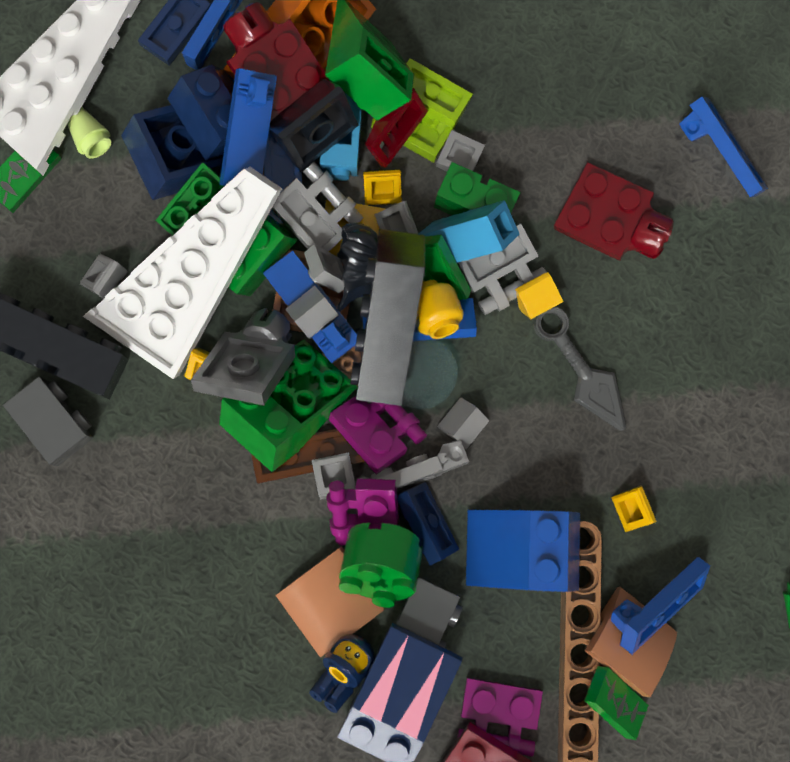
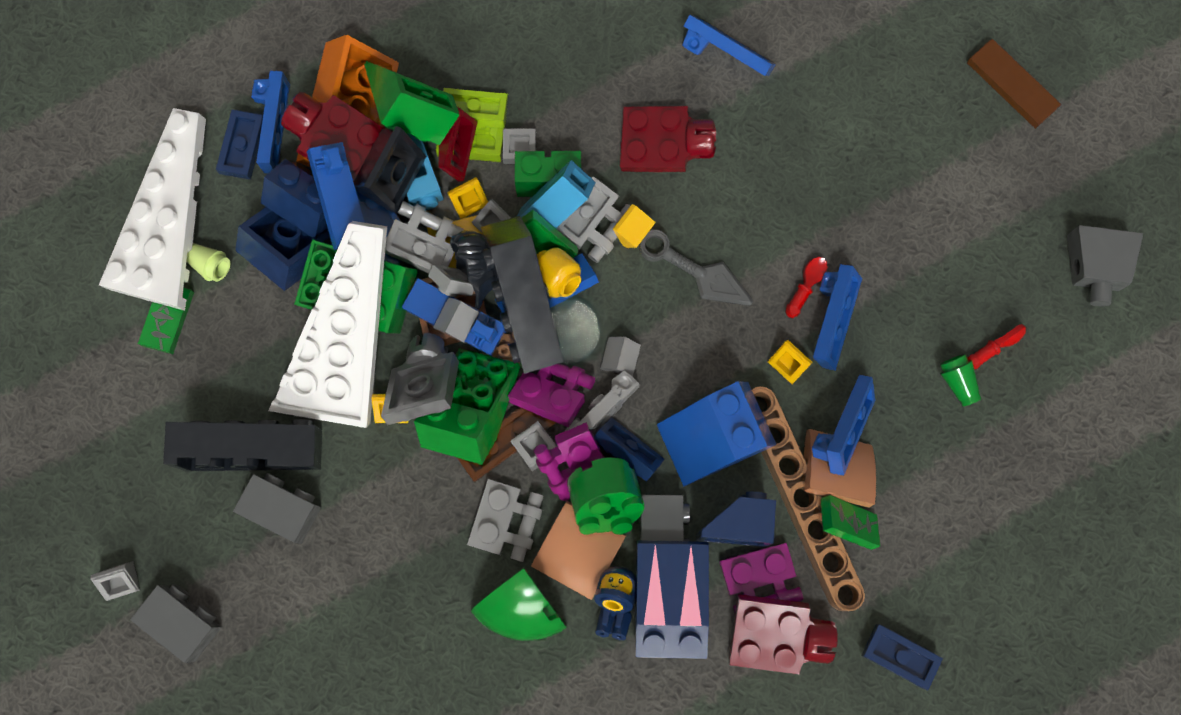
camera: 15 degrees left, 5 degrees down
light grey slope [80,254,128,299] -> none
none -> light grey plate [467,479,543,562]
none -> green brick [471,569,567,641]
none -> dark blue slope [696,492,776,547]
none -> red piece [785,257,828,318]
none -> blue hinge [813,264,862,371]

